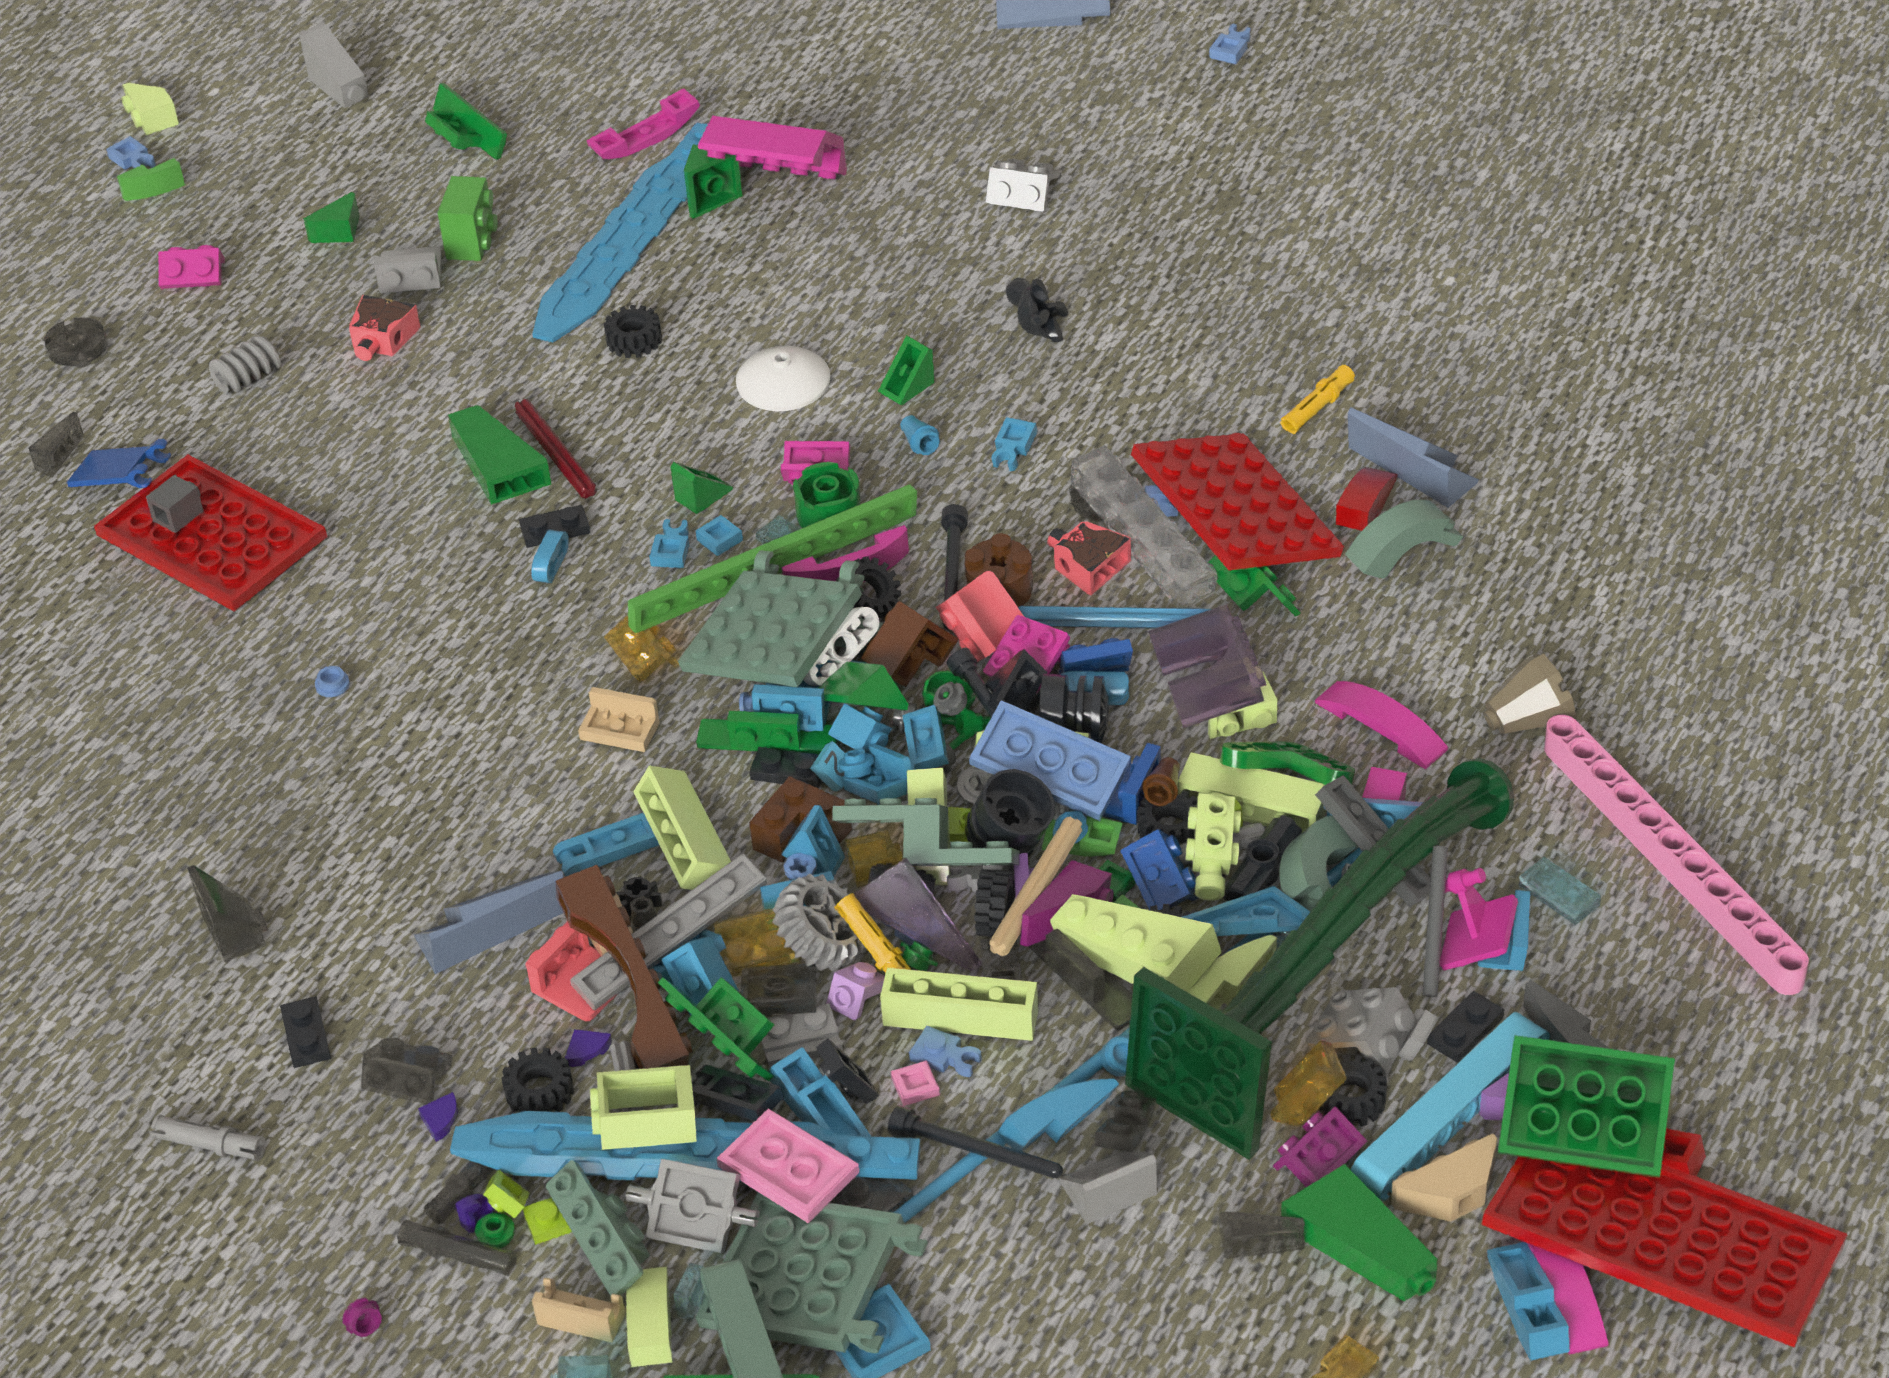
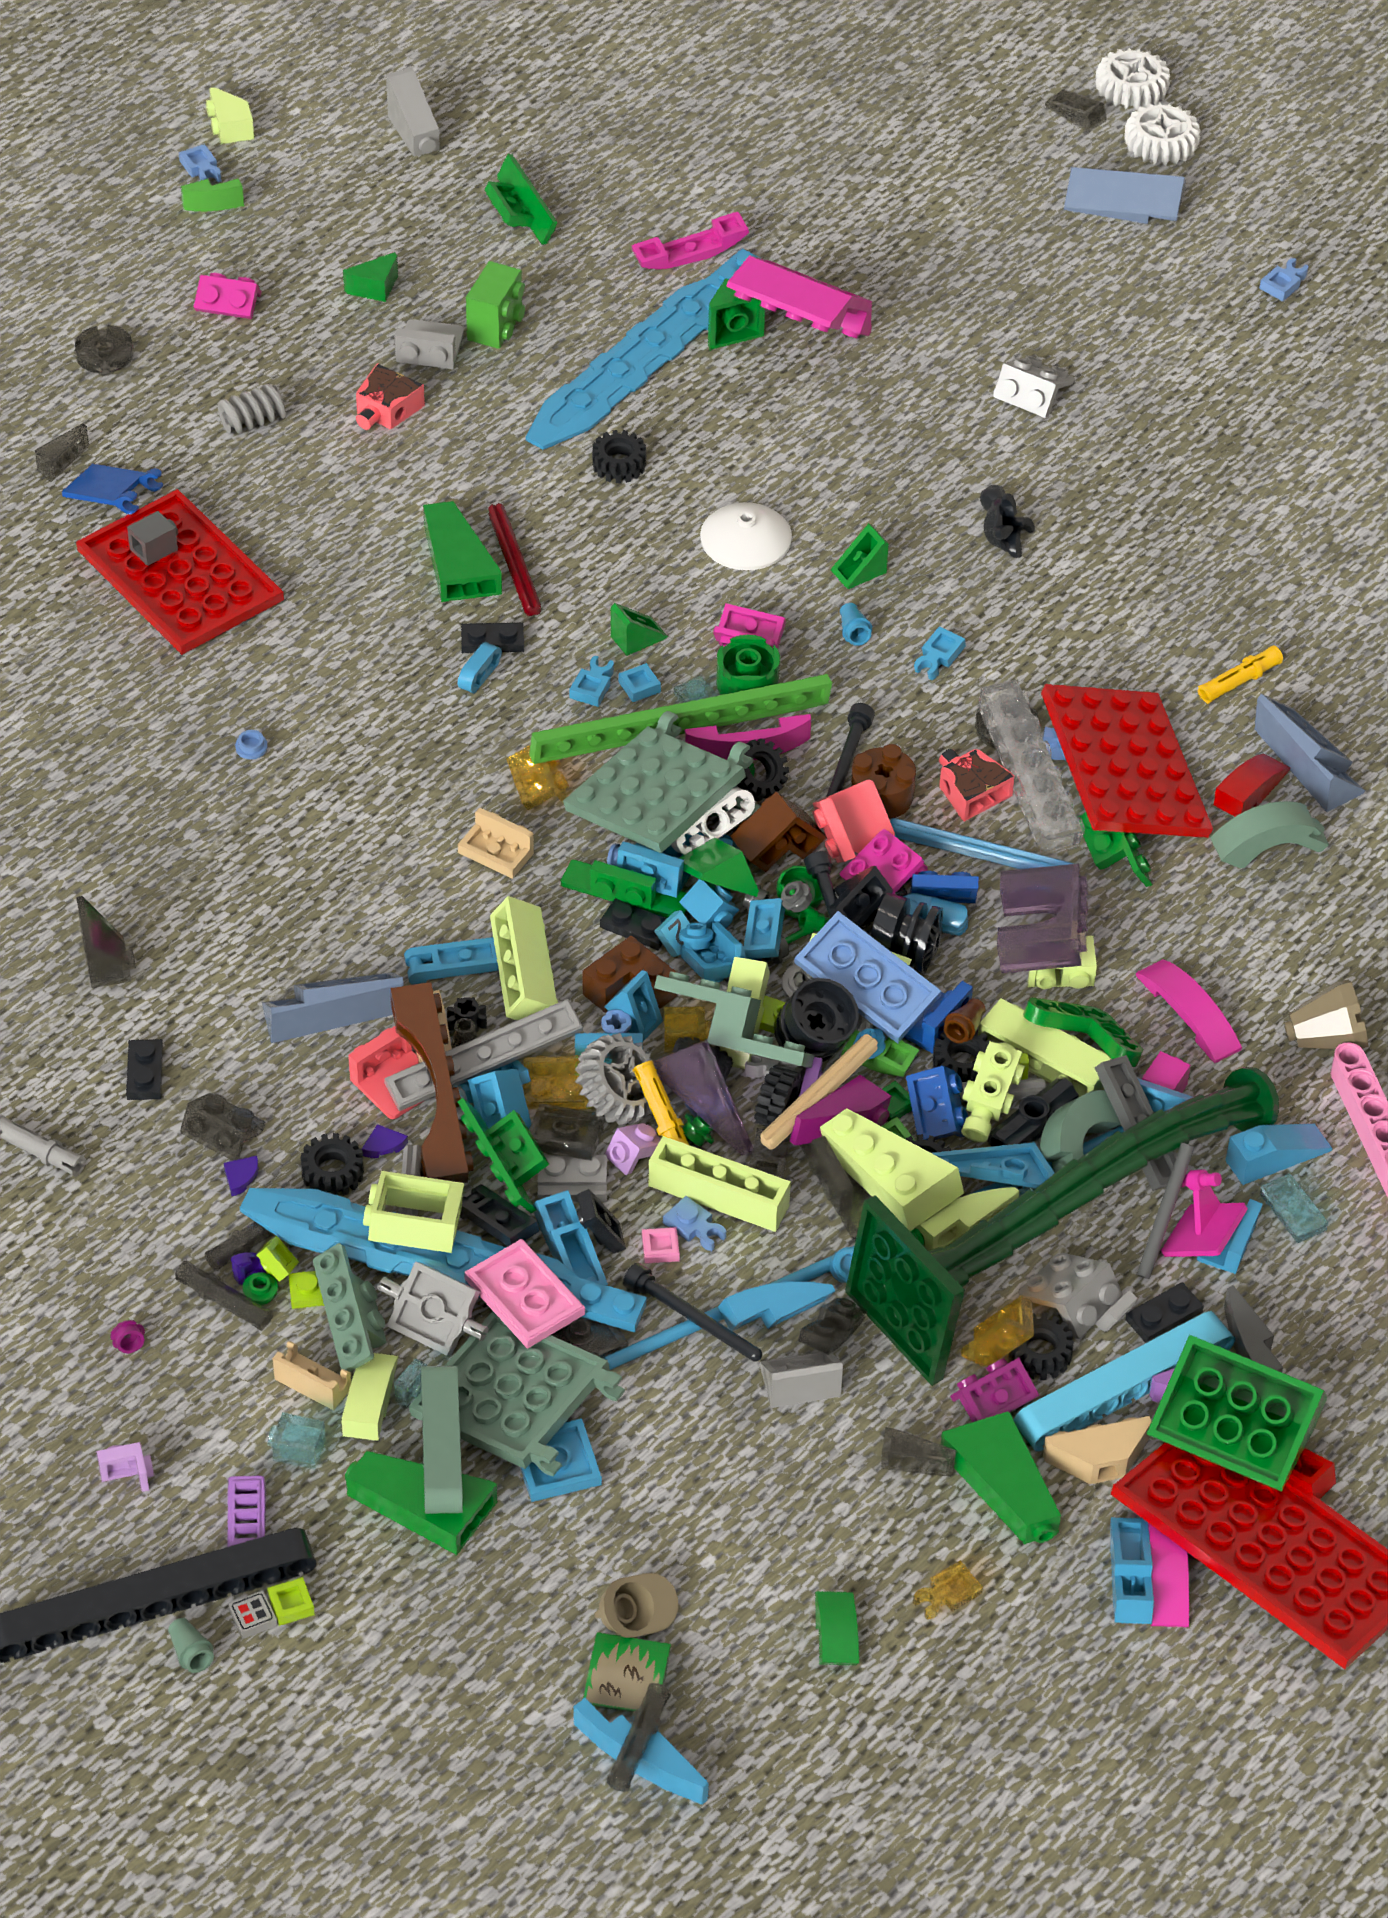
camera: 10 degrees right, 5 degrees up
none -> dark azure slope [1225,1124,1332,1185]

